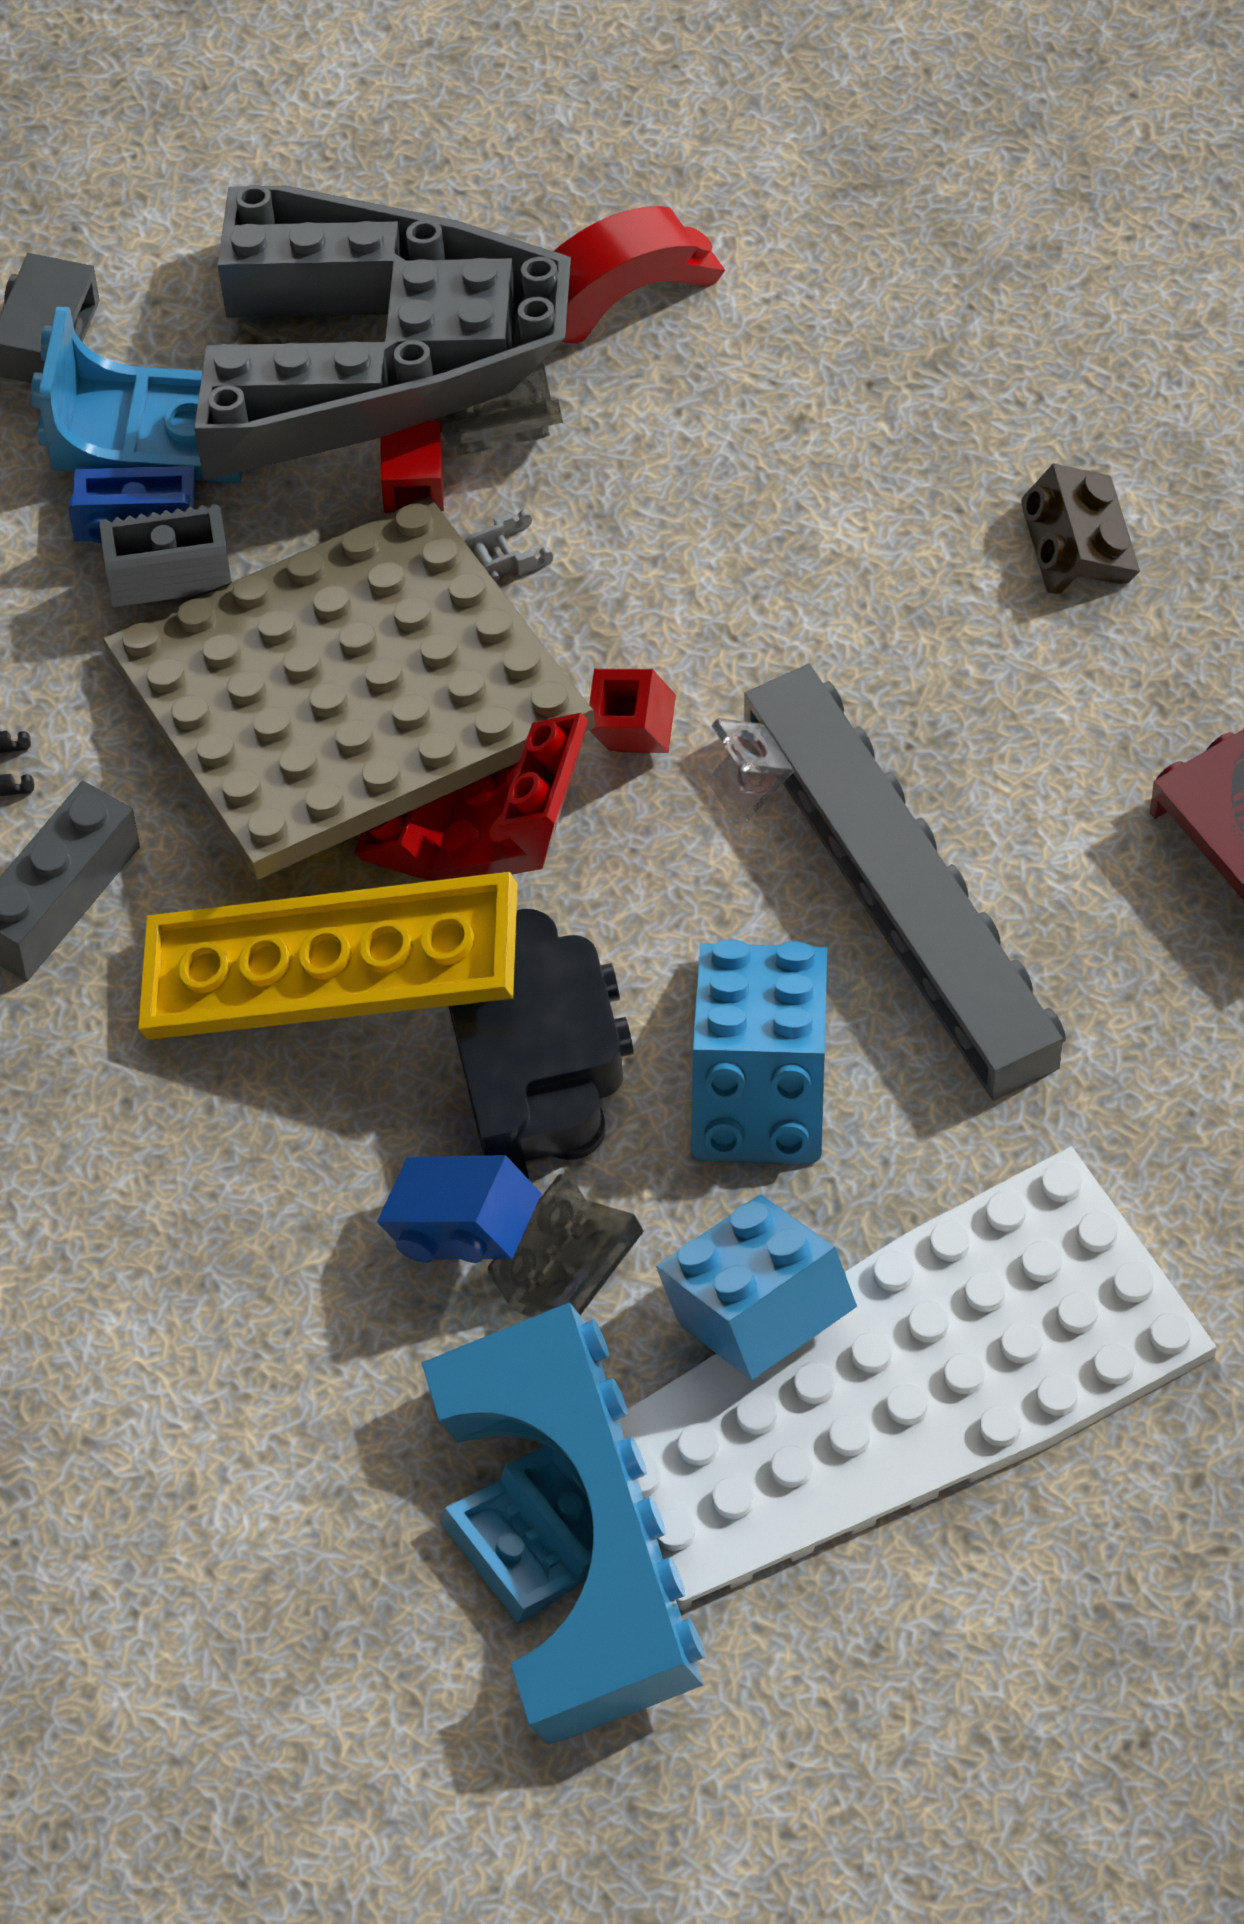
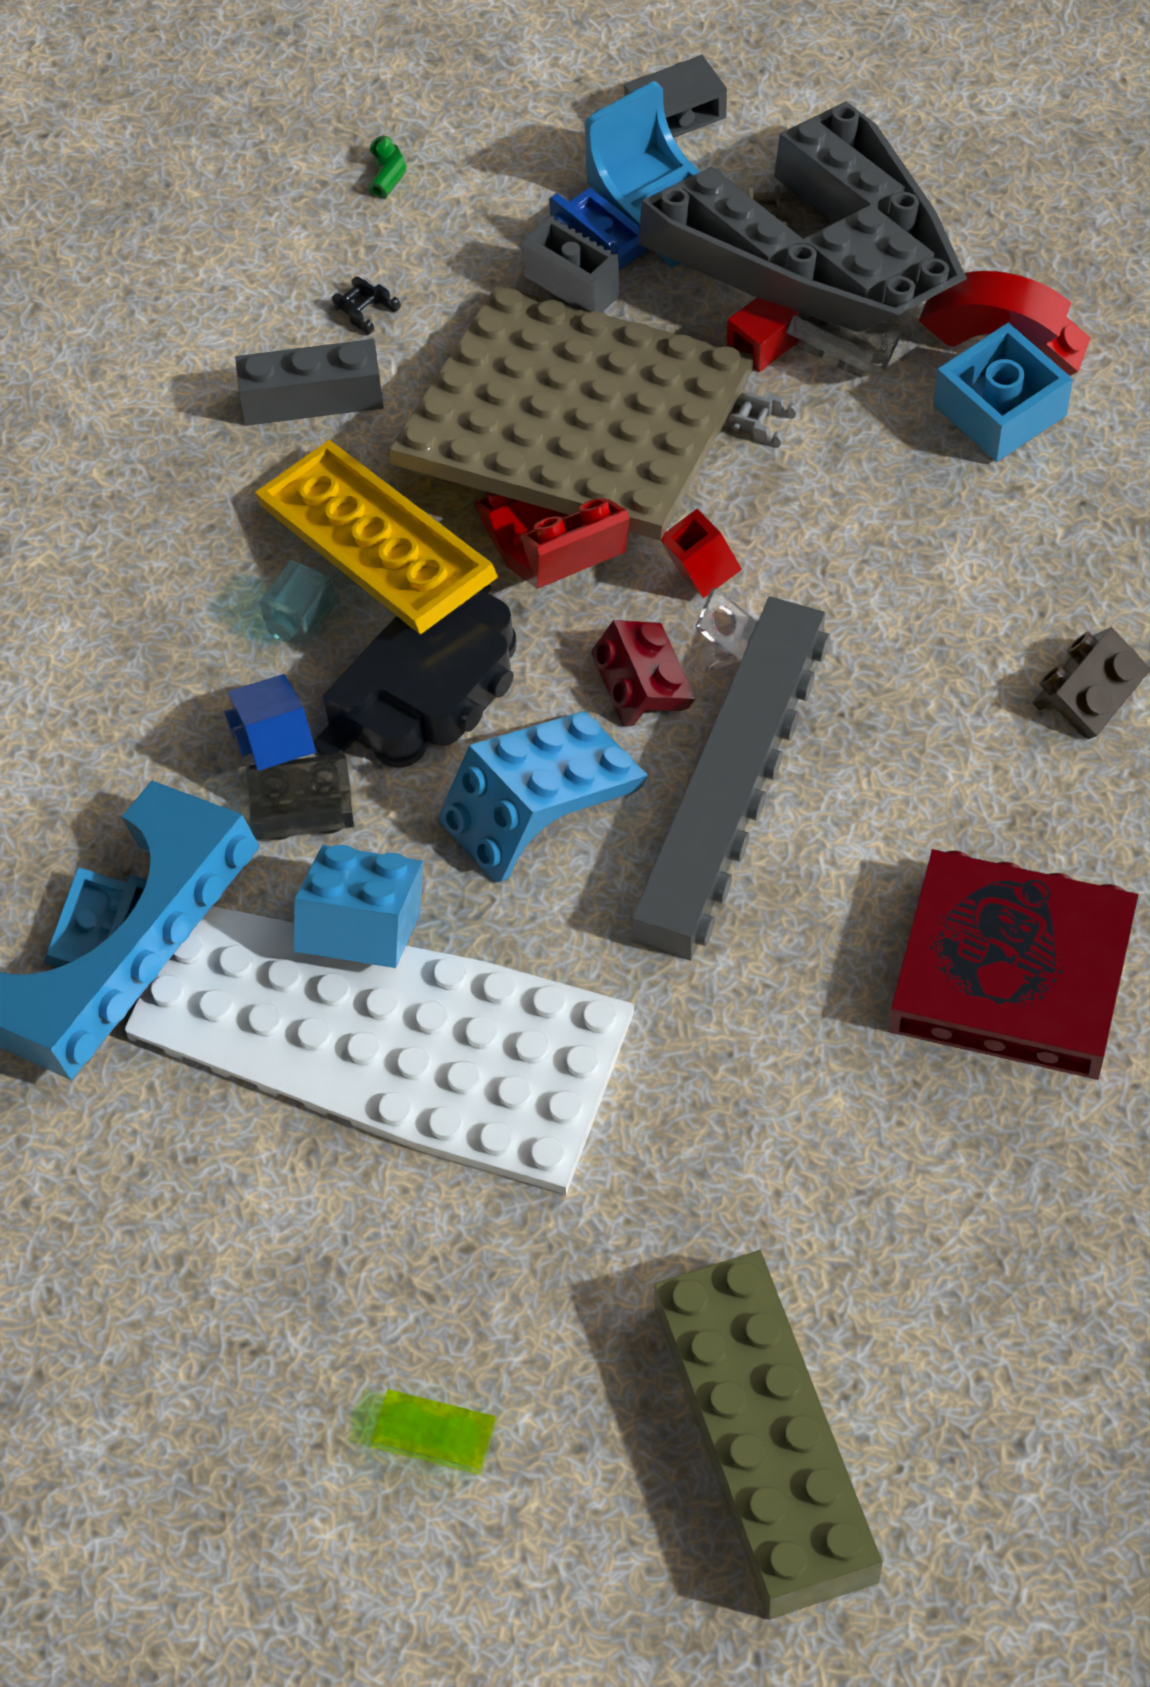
camera: 50 degrees right, 0 degrees up
none -> clear light blue brick [259,559,336,646]
none -> dark red bracket [592,620,696,726]
none -> dark azure brick [933,323,1073,463]

